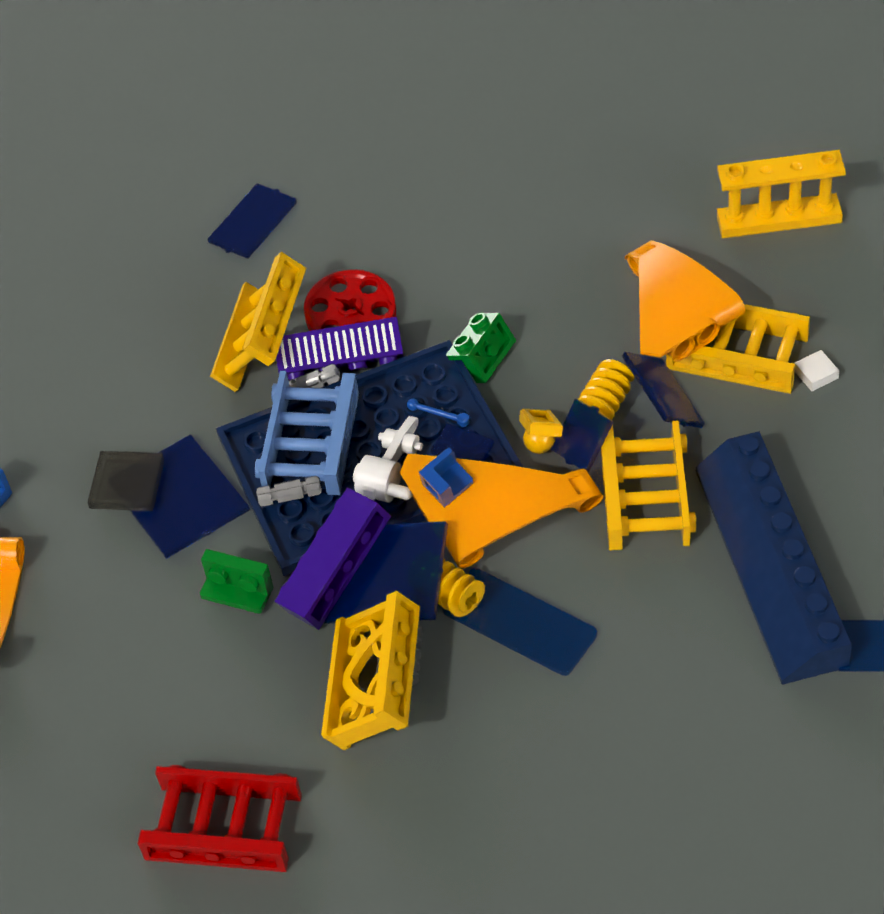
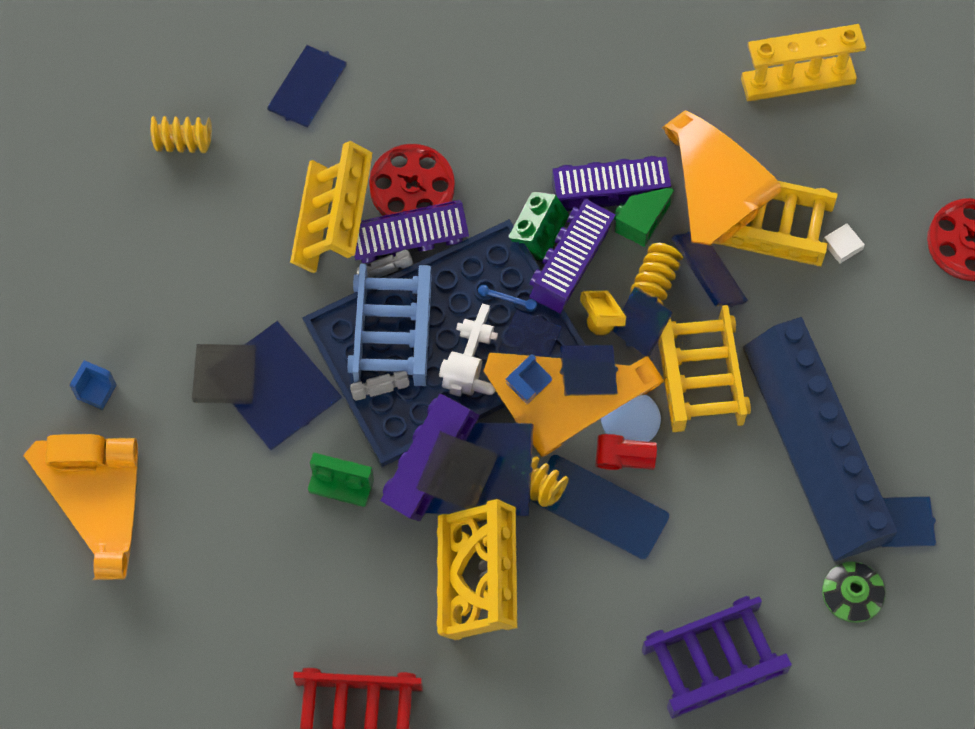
camera: 10 degrees left, 15 degrees up
none -> yellow piece [150,116,212,153]
none -> clear smoke tile [416,431,498,509]
none -> dark purple brick [529,199,616,314]
none -> dark purple brick [552,156,671,211]
none -> clear blue piece [559,345,618,396]
none -> red piece [595,434,657,470]
none -> light blue piece [601,395,661,442]
none -> green slope [614,188,674,247]
none -> dark purple fence [642,596,792,719]
none -> dish [822,562,885,623]

